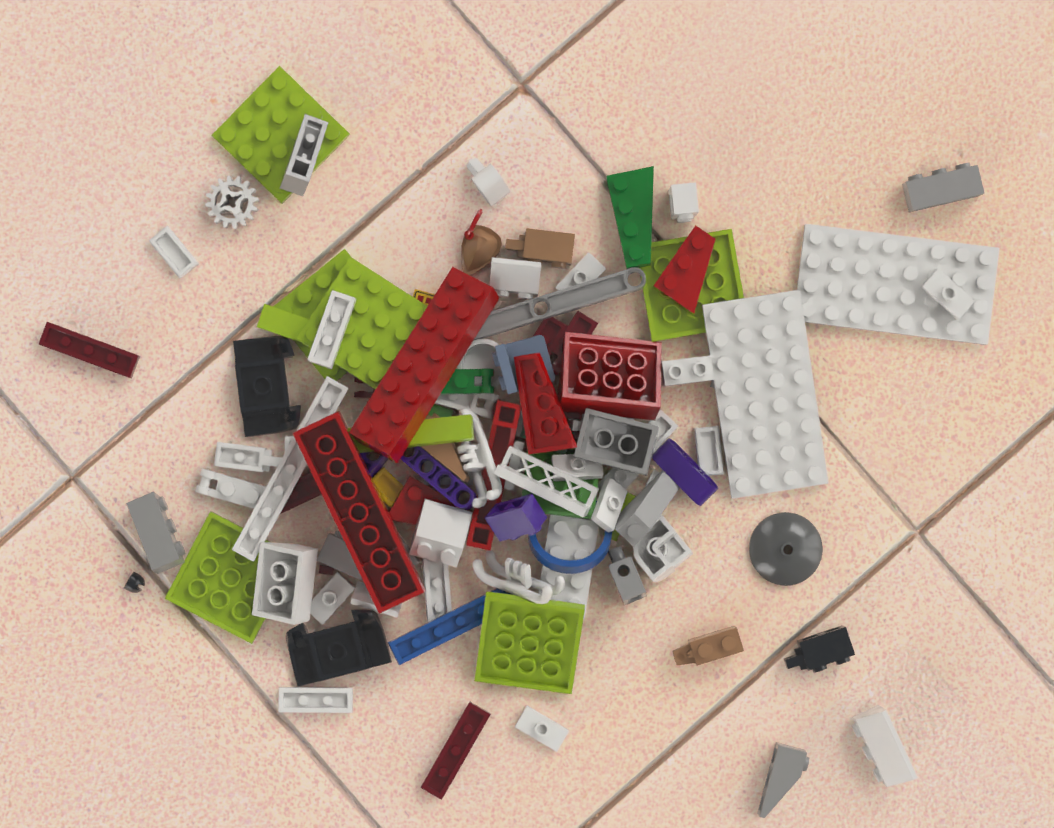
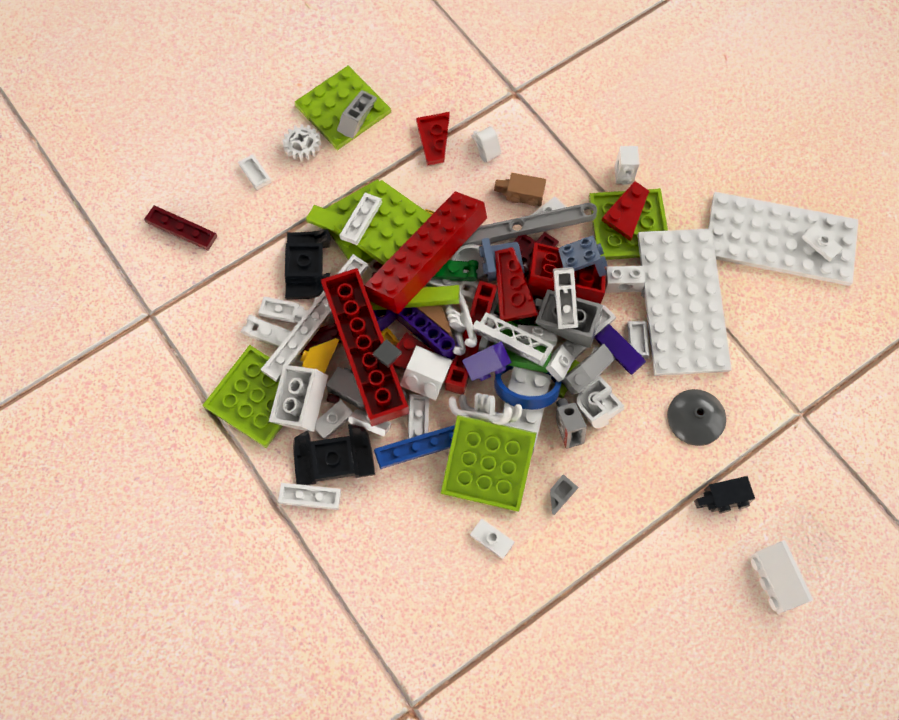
camera: 10 degrees right, 20 degrees down
black hinge [124,571,145,593] -> none
light grey brick [126,491,186,574] -> none
dark red plate [420,701,491,800] -> none
medium nougat piece [461,209,502,276] -> none
white slope [490,257,541,299] -> none
green wing [606,166,654,269] -> none
medium nougat hinge [672,626,744,666] -> none
light grey slope [757,742,810,818] -> none
light grey brick [902,162,984,213] -> none
none -> yellow slope [300,338,339,373]
none -> dark grey tile [373,339,401,368]
none -> red wing [416,112,450,166]
none -> light grey slope [550,474,579,515]
none -> white slope [553,267,578,329]
none -> sand blue bracket [559,235,608,277]

